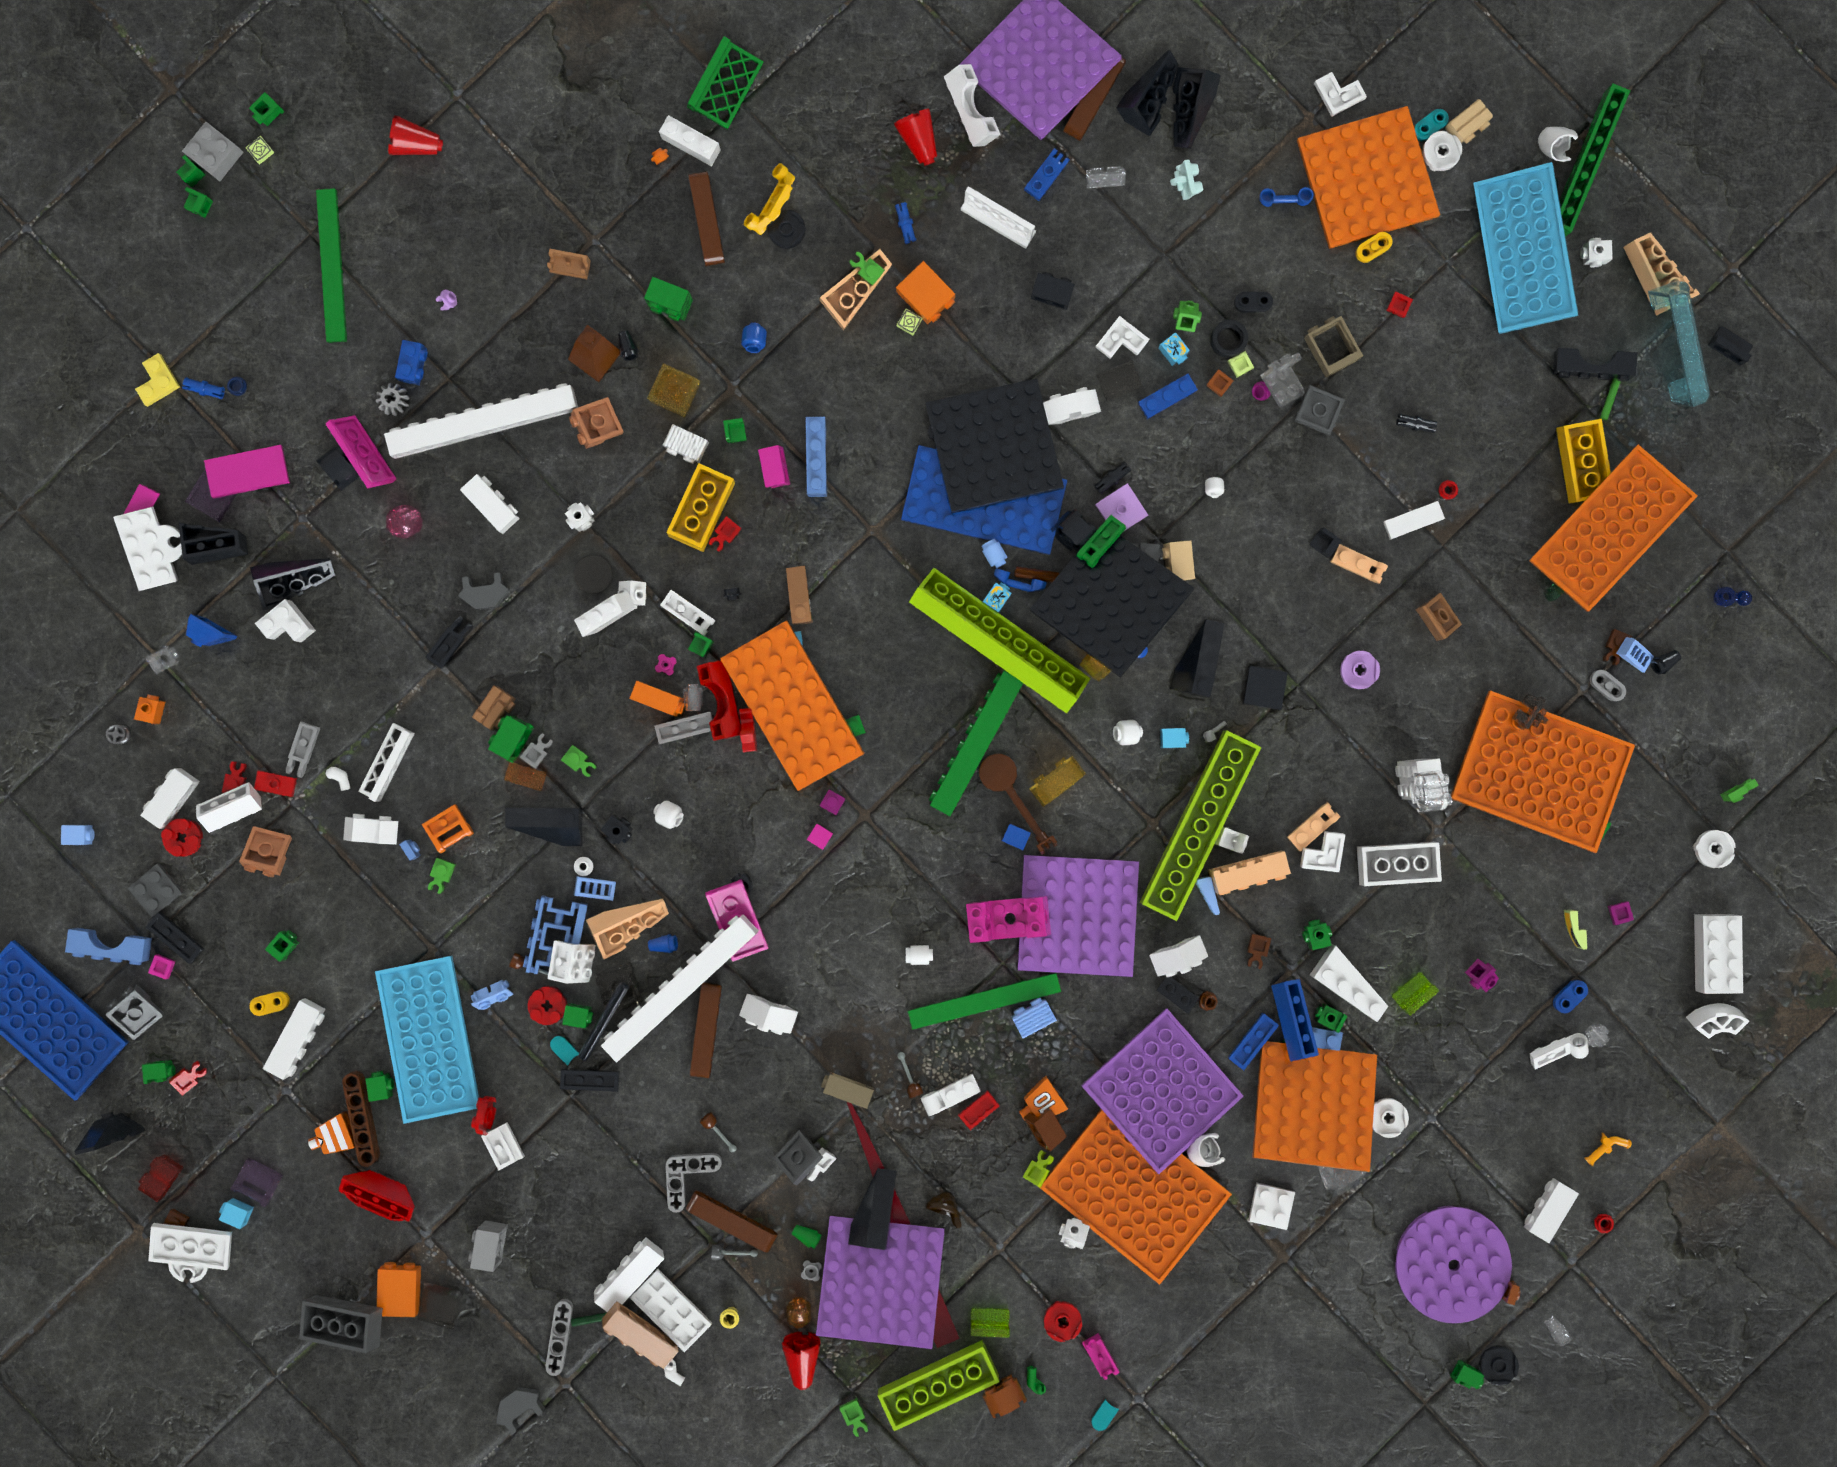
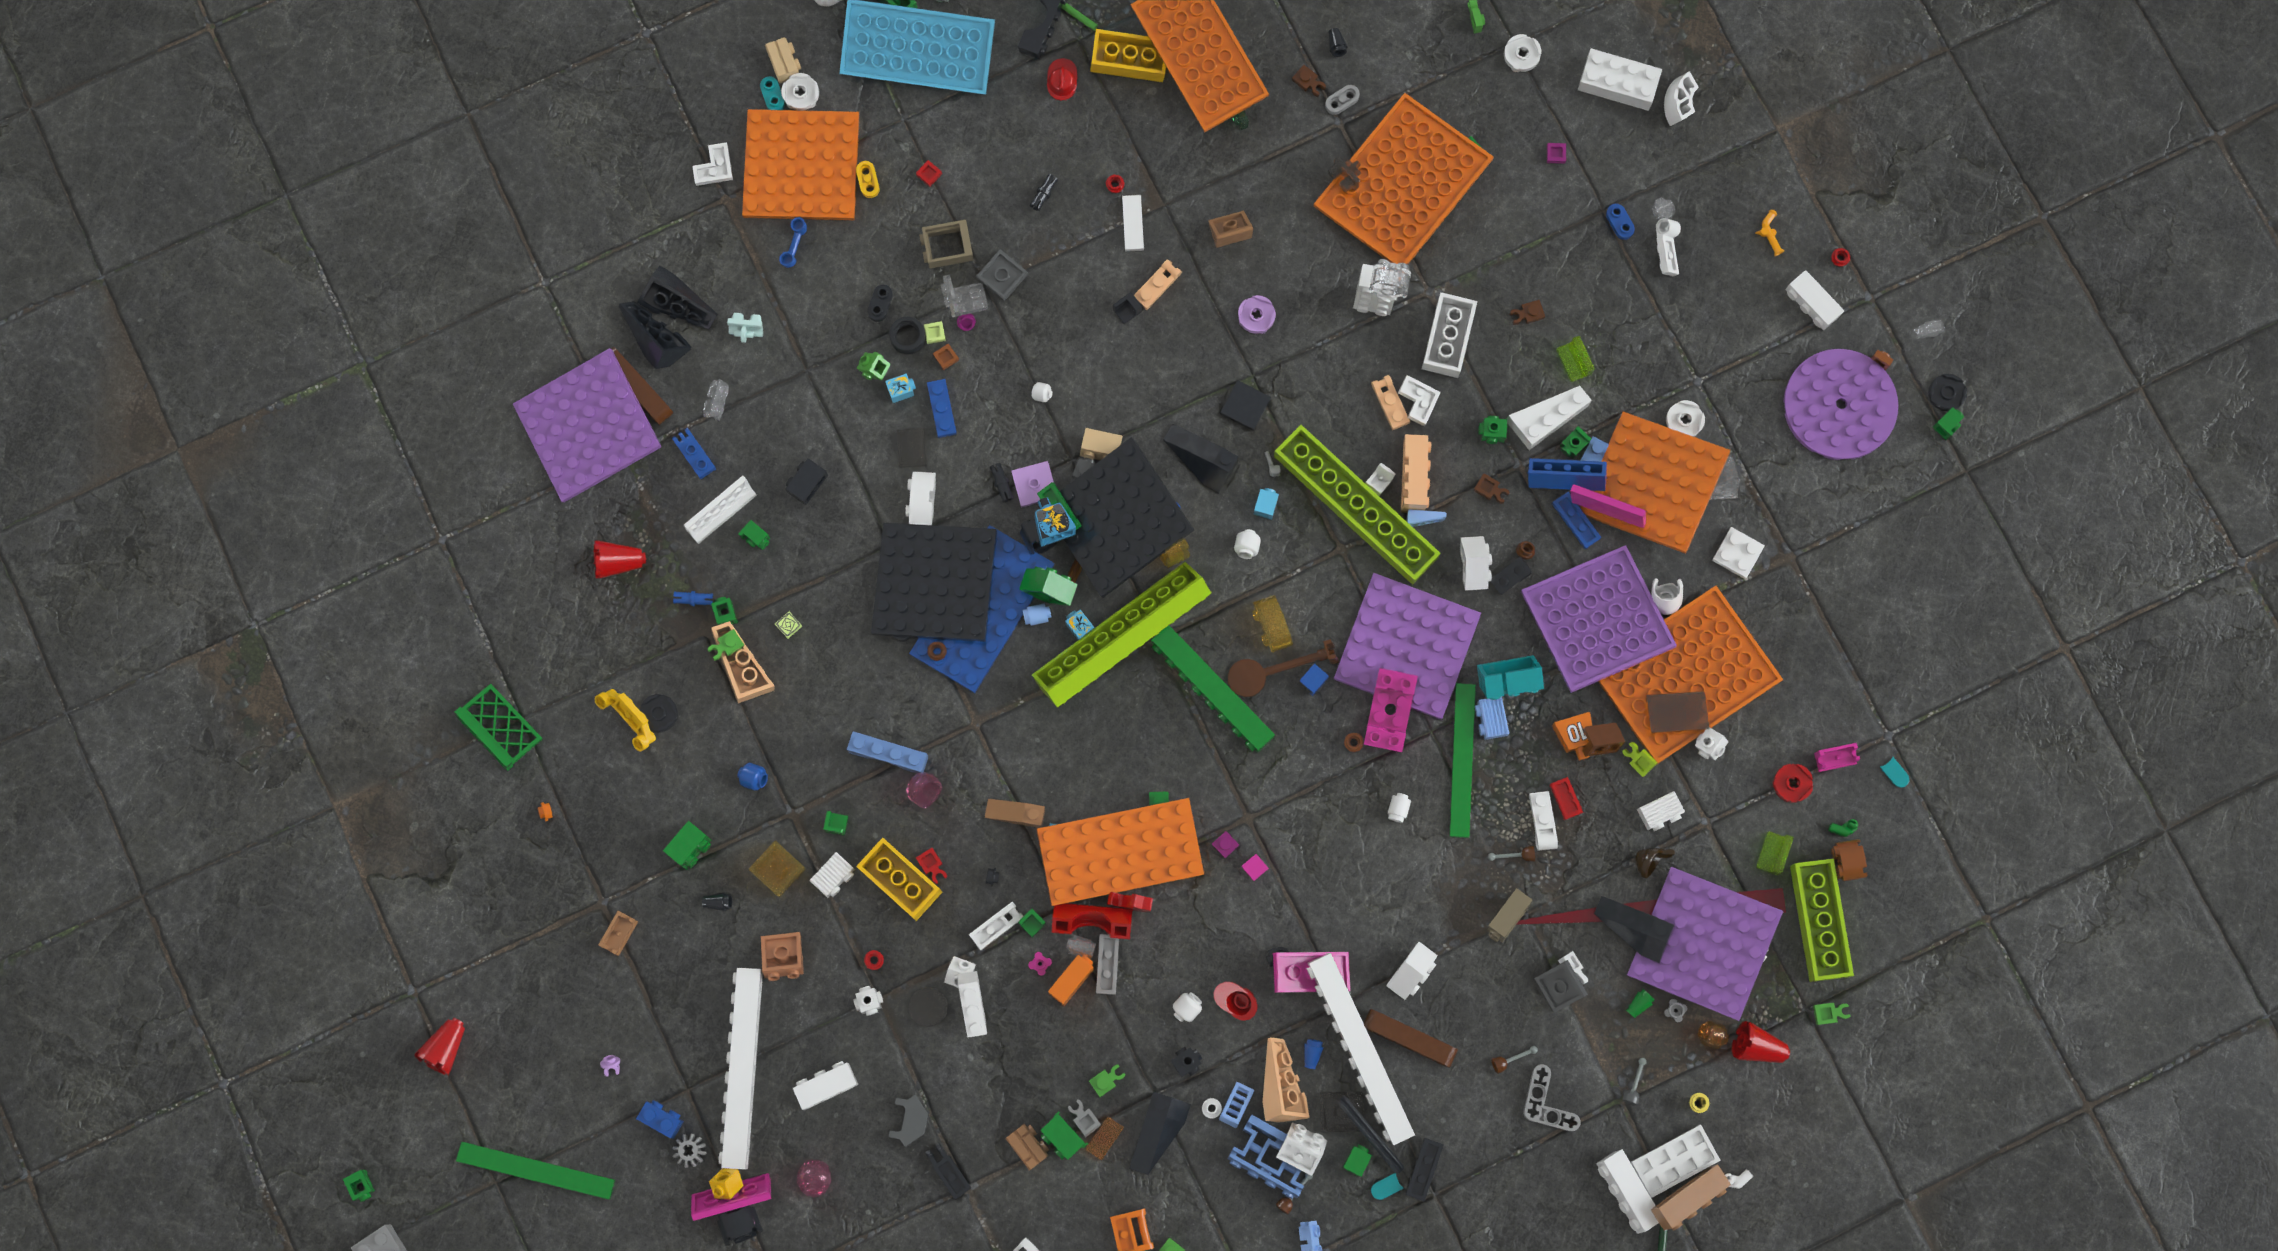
camera: 70 degrees left, 10 degrees down
tile [246,136,274,164] -> none
red plate [528,986,567,1025] -> none
reddish brown slope [568,325,620,382] -> none
white brick [659,115,721,167] -> none
reddish brown beam [686,1191,778,1253] -> none
reddish brown beam [688,171,725,266] -> none
dark pink hinge [758,445,790,488] -> none
orange brick [896,261,955,325] -> none
white arch [944,64,1001,147] -> none
blue bar [994,569,1047,592] -> none
white plate [1096,316,1150,359] -> none
magenta brick [1465,959,1499,992] -> none
yellowish green slope [1564,910,1587,950] -> none
light blue slope [1616,637,1654,673] -> none
none -> yellow brick [709,1168,744,1199]
none -> green brick [711,597,738,625]
none -> green brick [738,520,770,550]
none -> red plate [864,950,884,970]
none -> clear pink hair [906,772,943,809]
none -> reddish brown plate [927,642,947,661]
none -> green brick [1019,566,1078,606]
none -> torso [1035,498,1076,547]
none -> red piece [1047,58,1077,101]
none -> red piece [1214,982,1257,1021]
none -> dark orange plate [1344,733,1364,752]
none -> teal piece [1477,655,1544,700]
none -> reddish brown plate [1509,300,1545,325]
none -> dark pink tile [1570,485,1646,529]
none -> white brick [1637,791,1685,831]
none -> clear smoke piece [1646,691,1709,733]

